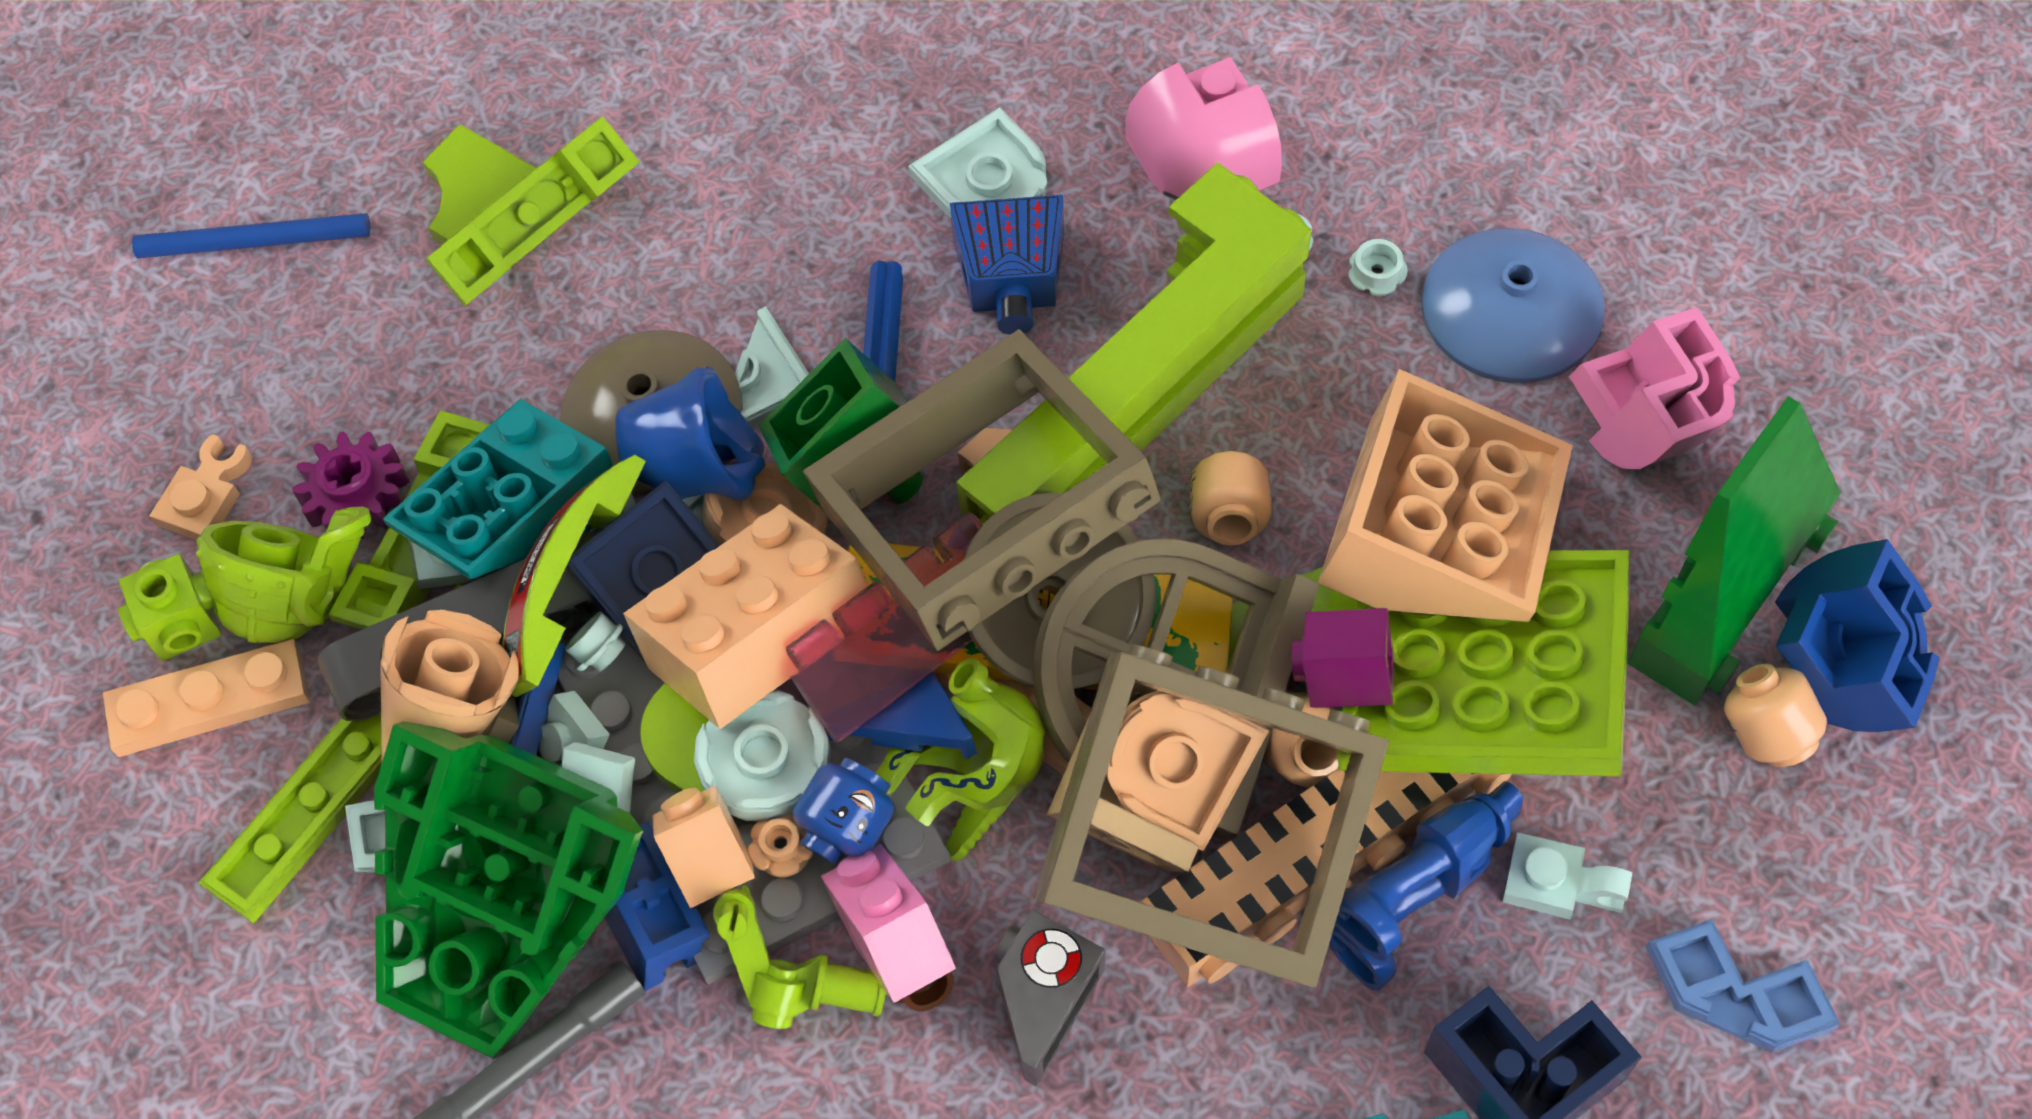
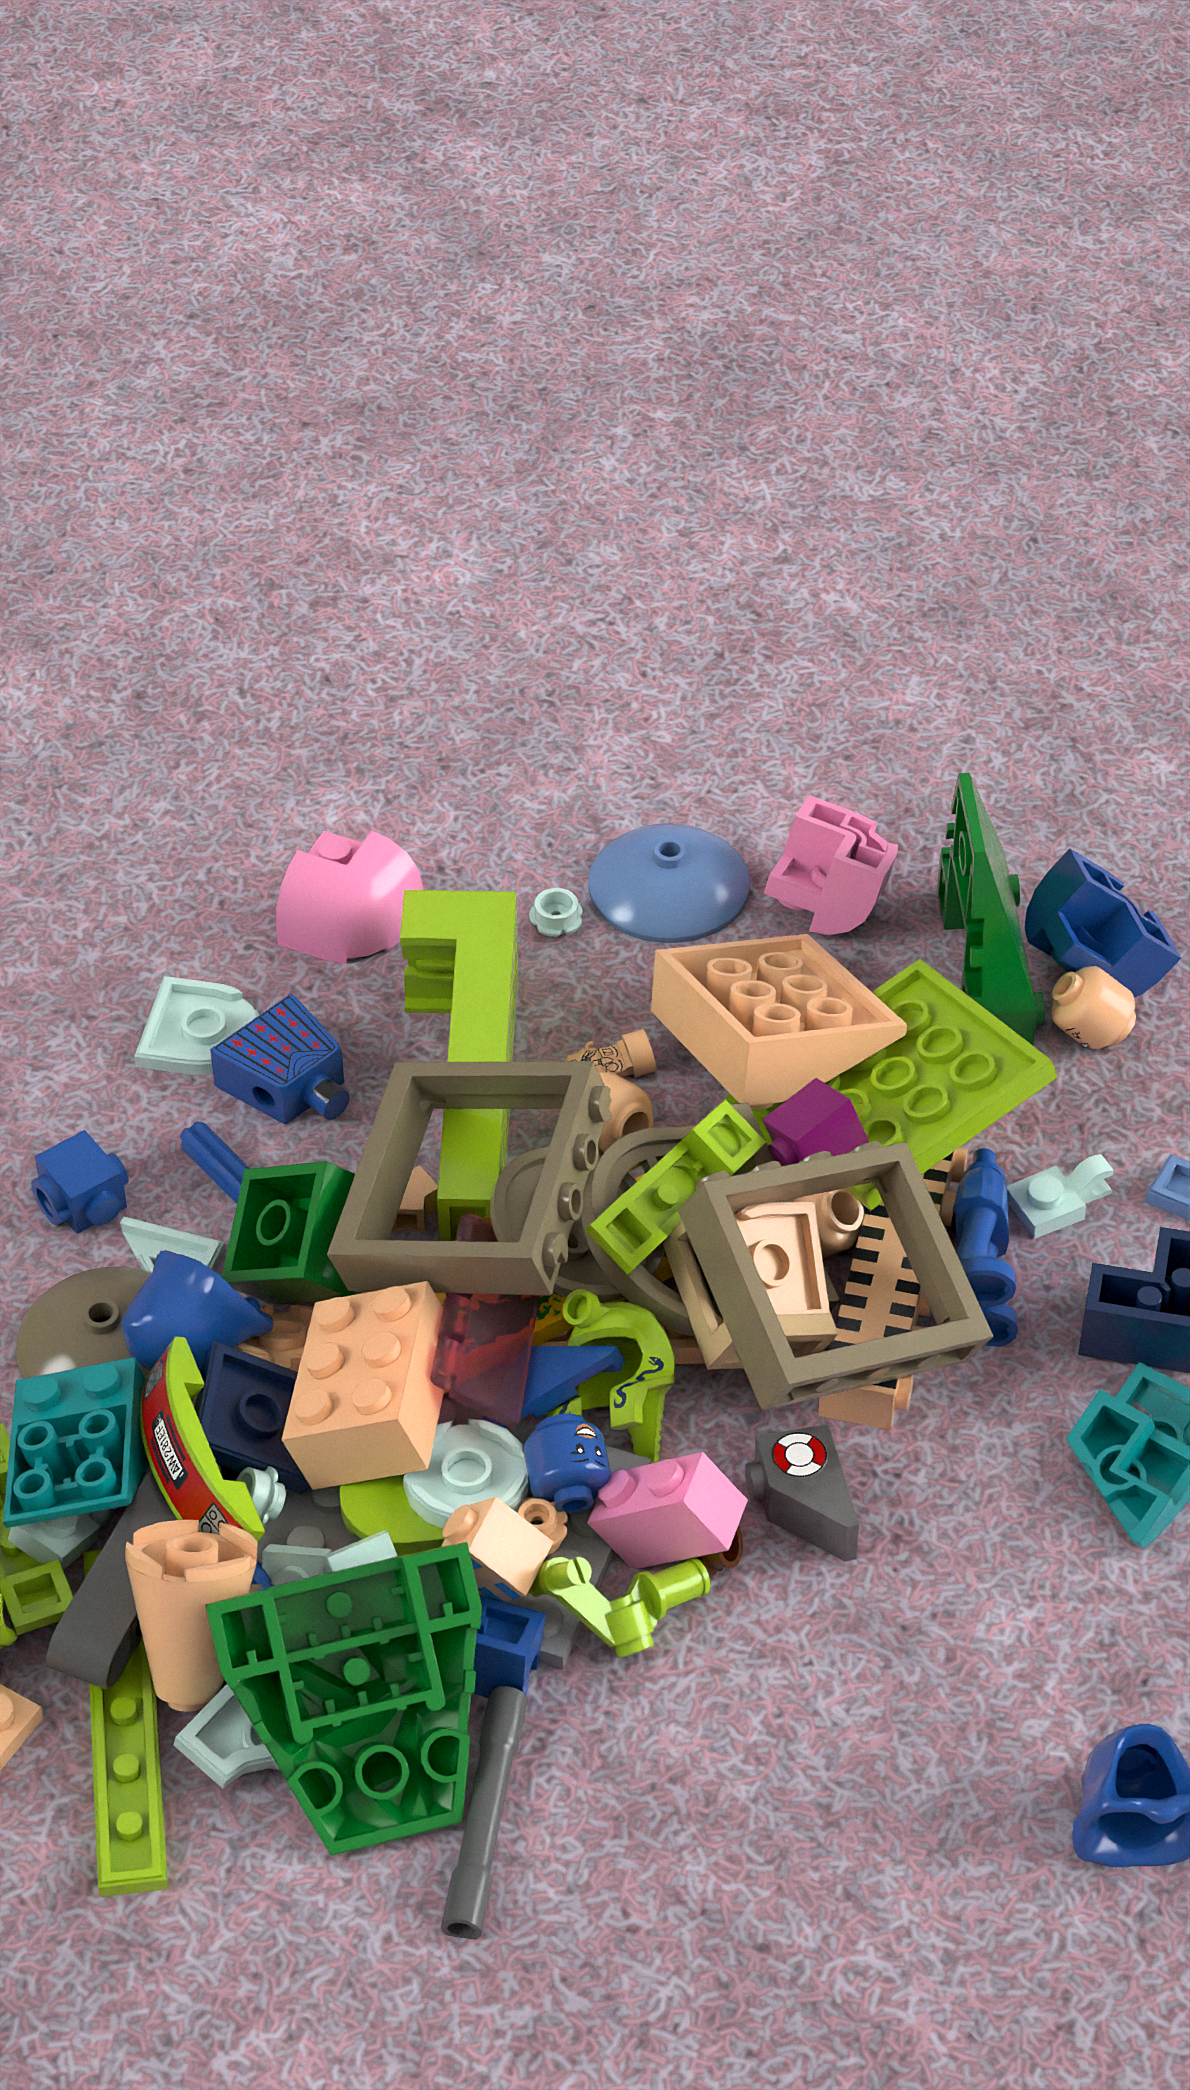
camera: 45 degrees left, 15 degrees down
none -> blue brick [31,1130,129,1234]
none -> light nougat piece [566,1029,657,1078]
none -> lime slope [585,1099,766,1275]

